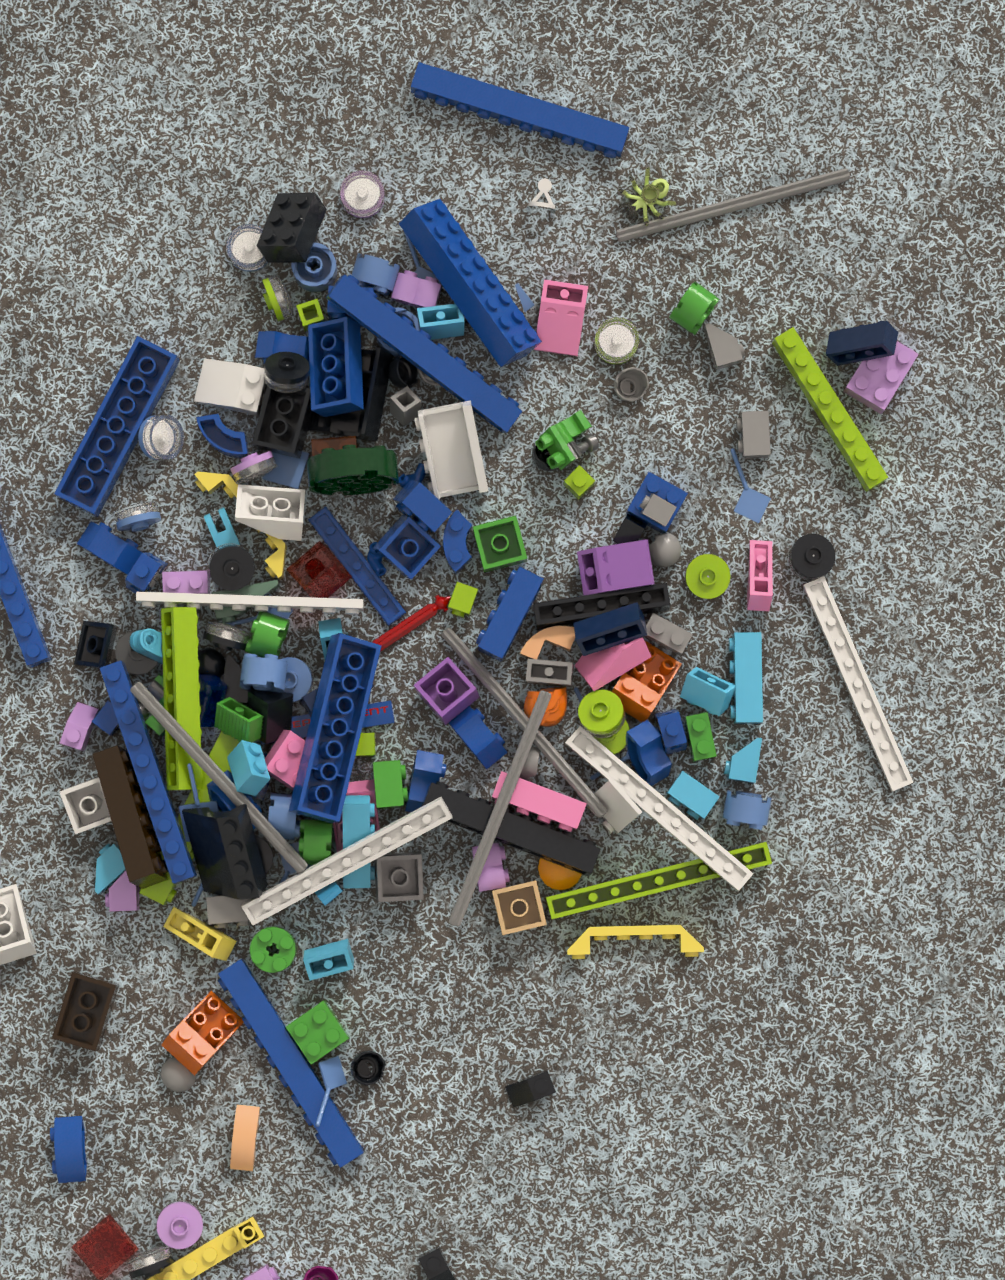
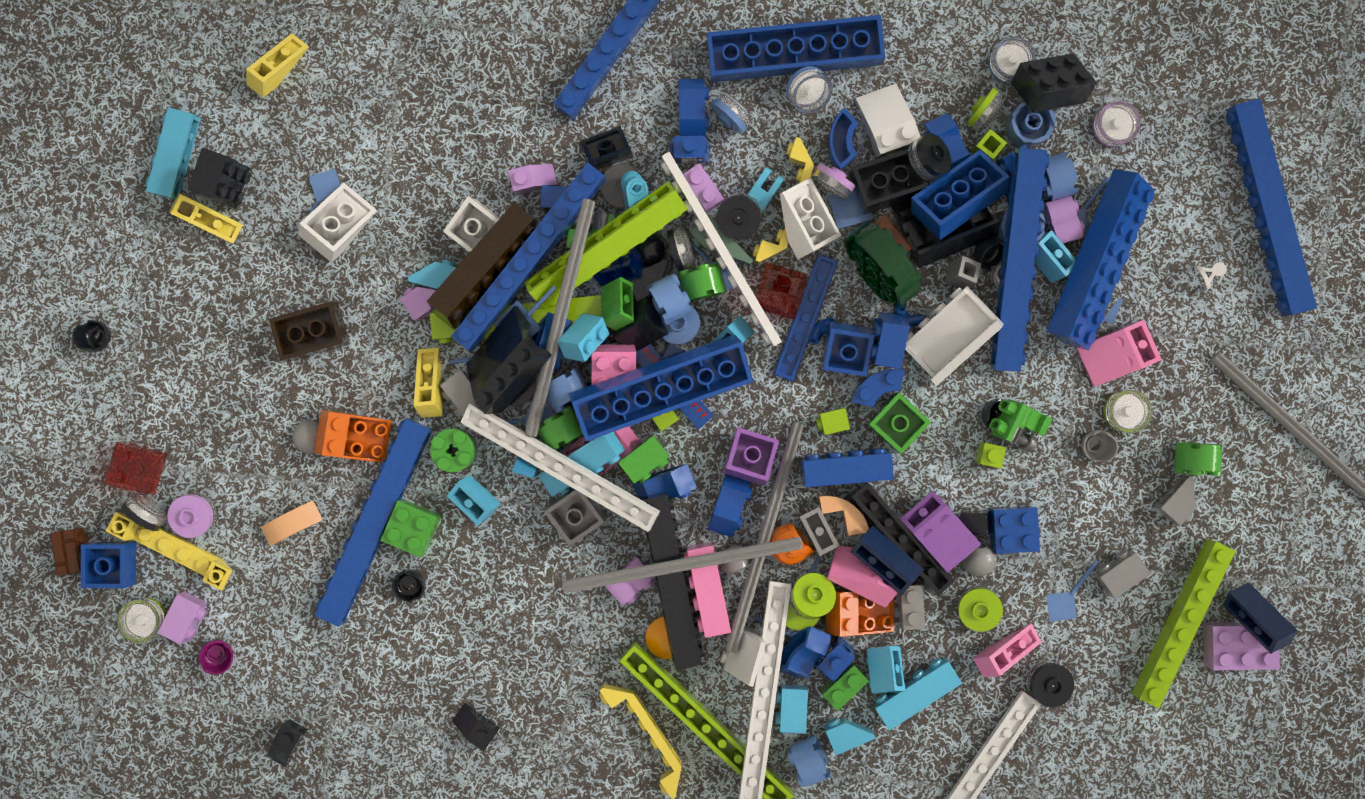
camera: 55 degrees right, 5 degrees up
blue brick [50,1116,87,1183] -> none
medium blue piece [315,1056,347,1127] -> none
red wheel [372,595,451,652] -> none
tan brick [492,880,547,935] -> none
animal [619,167,676,226] -> none
light grey brick [639,493,677,527] -> none

